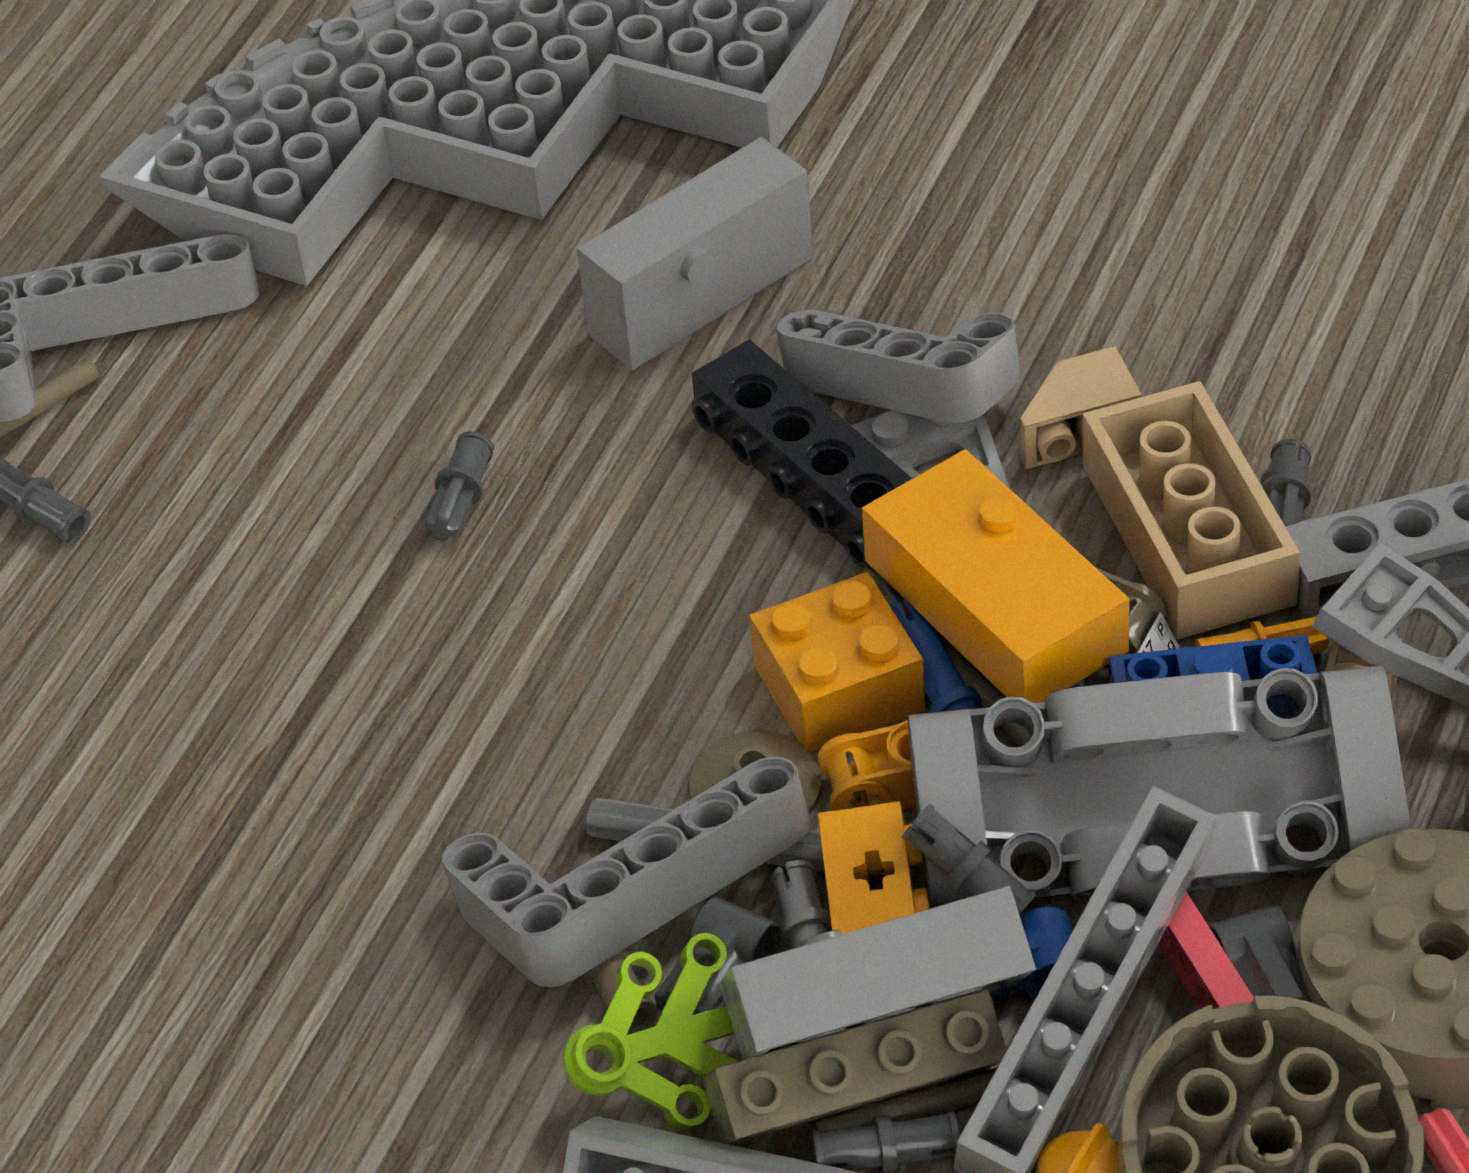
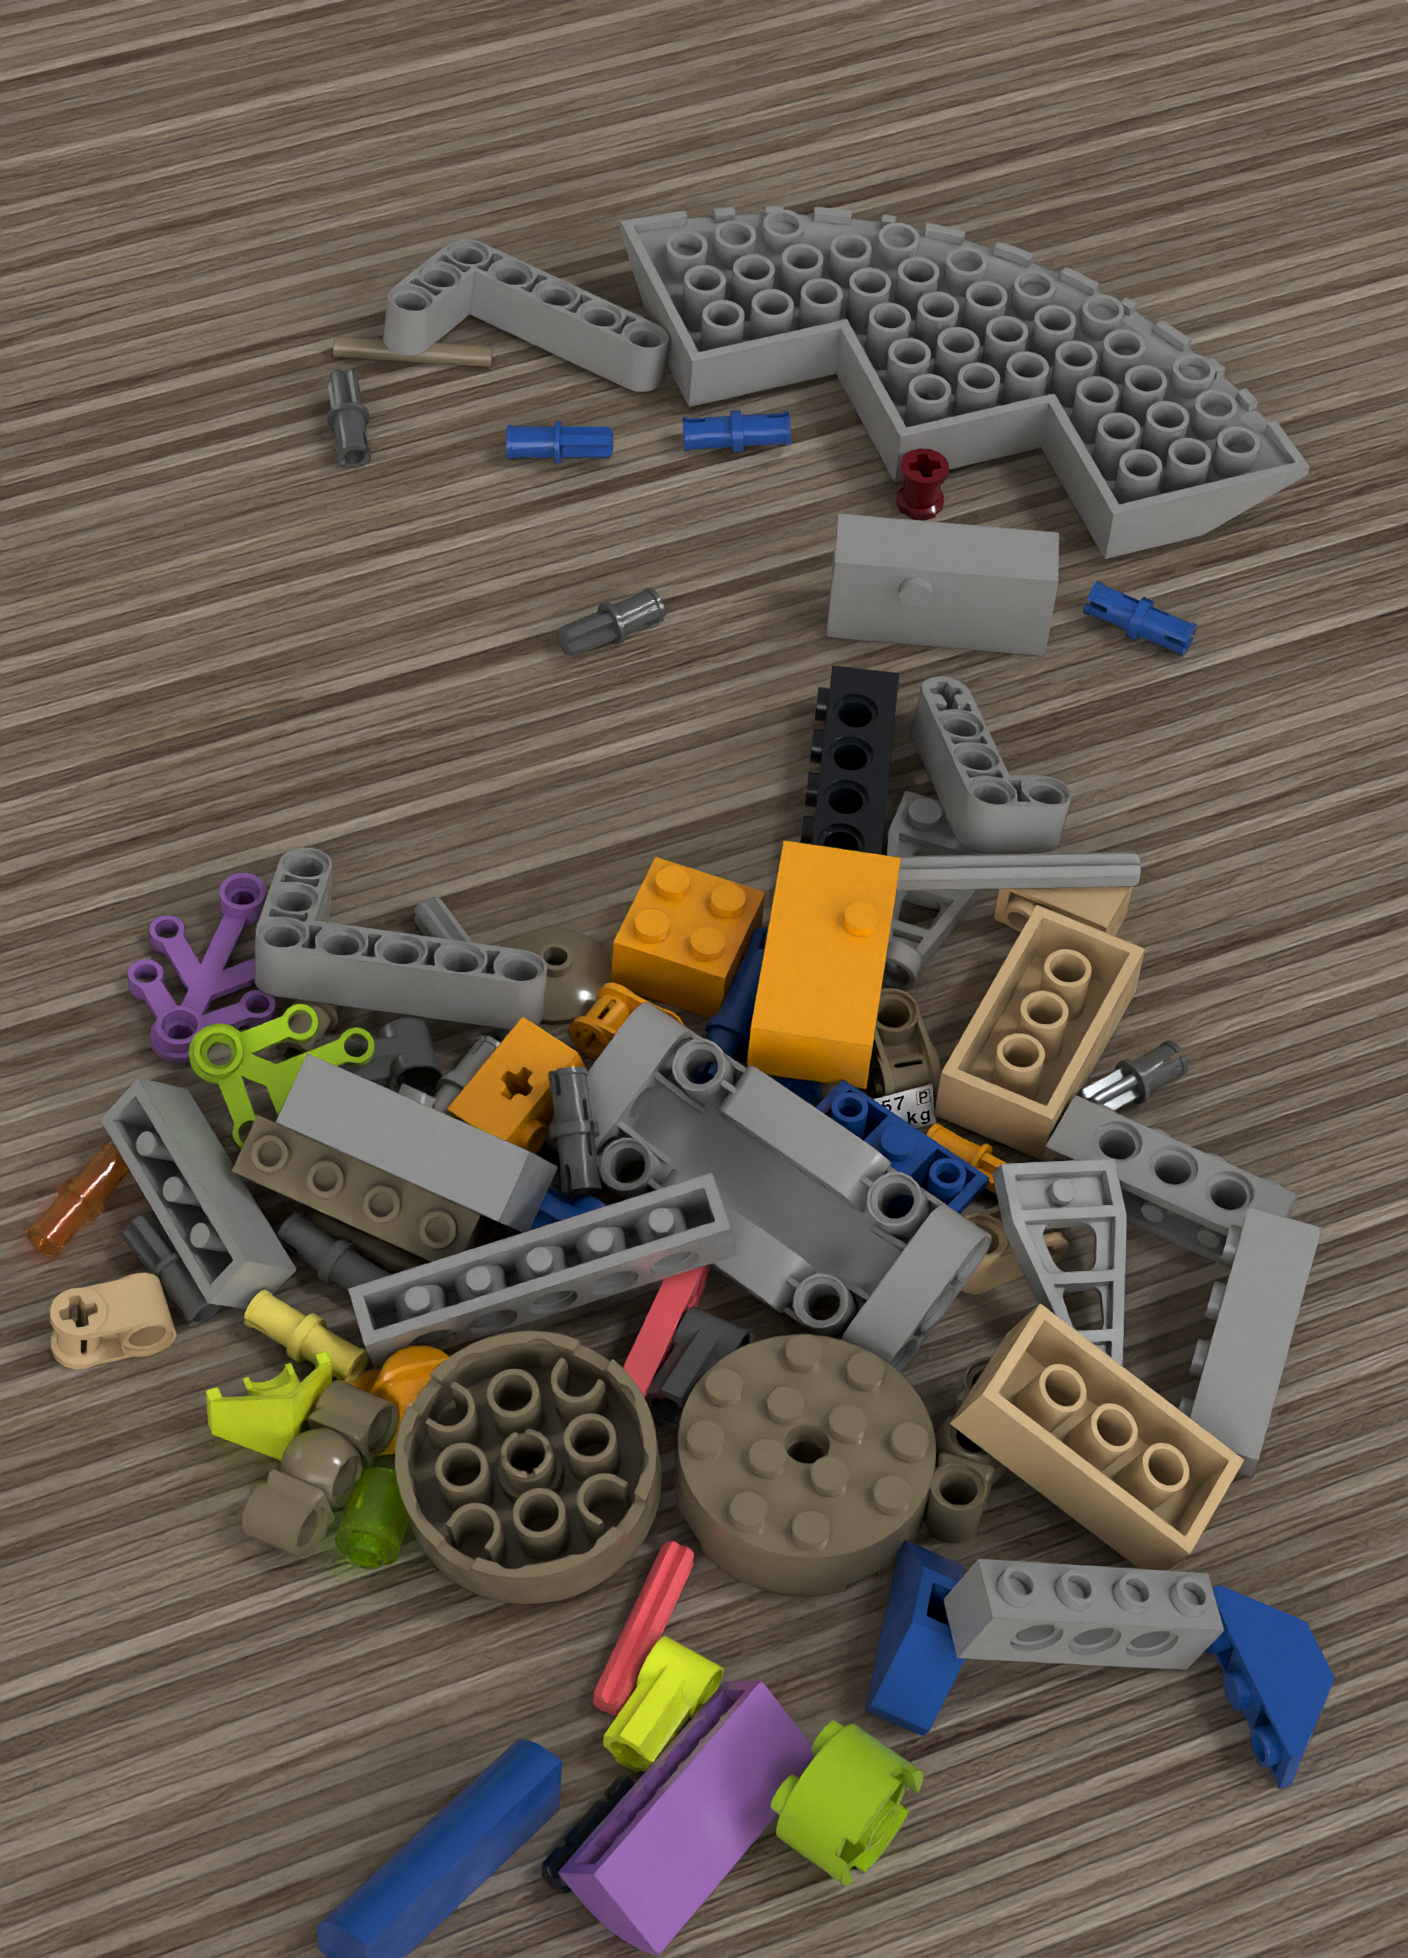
camera: 35 degrees right, 5 degrees up
none -> medium lavender plant [128,873,276,1063]
none -> blue axle [506,421,614,463]
none -> blue pin [682,410,791,453]
none -> light grey axle [892,852,1141,891]
none -> dark red bush [896,448,949,521]
none -> blue pin [1083,581,1198,657]

